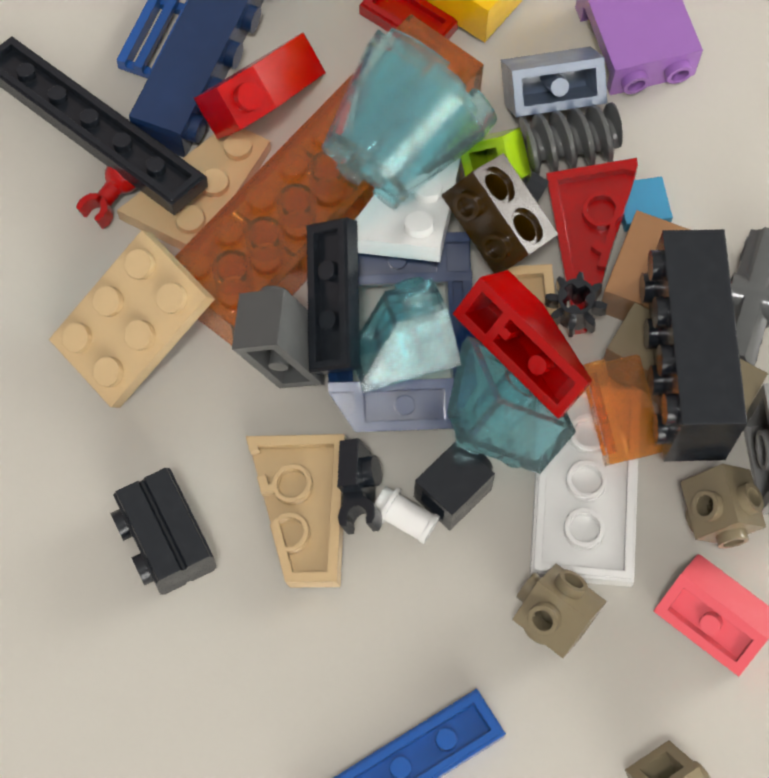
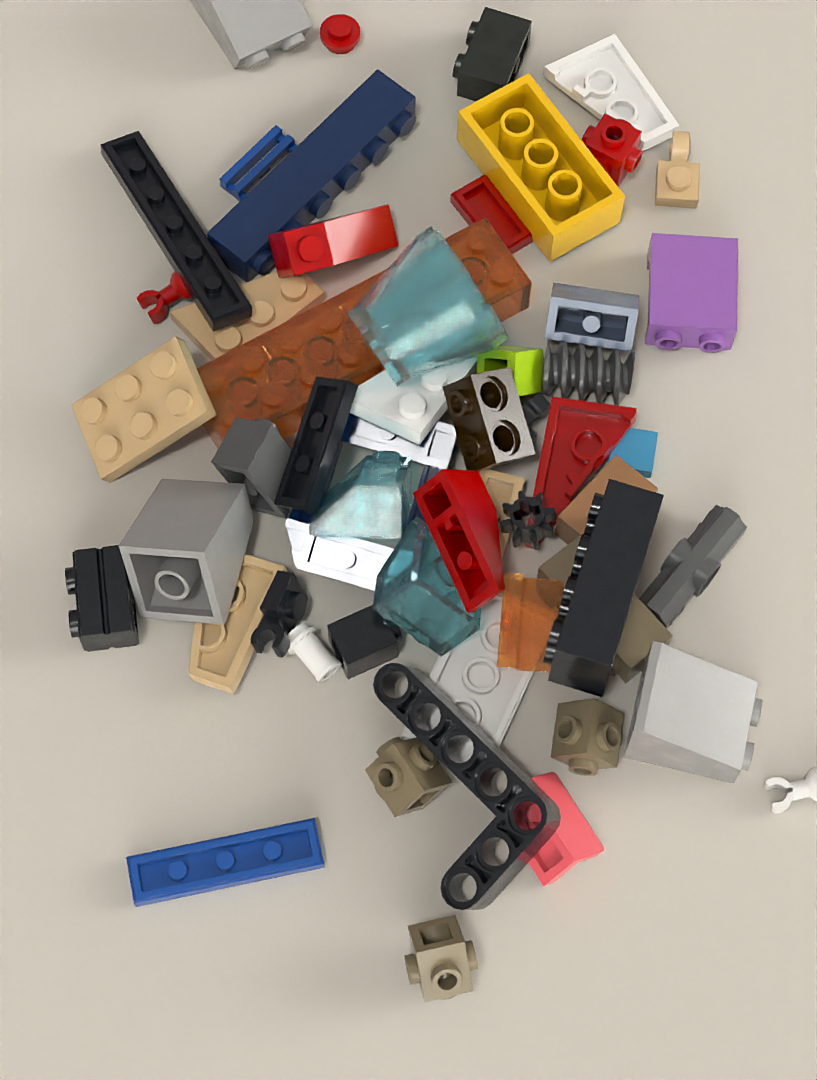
camera: 20 degrees right, 0 degrees up
none -> light grey slope [119,479,254,625]
none -> black beam [373,663,561,910]

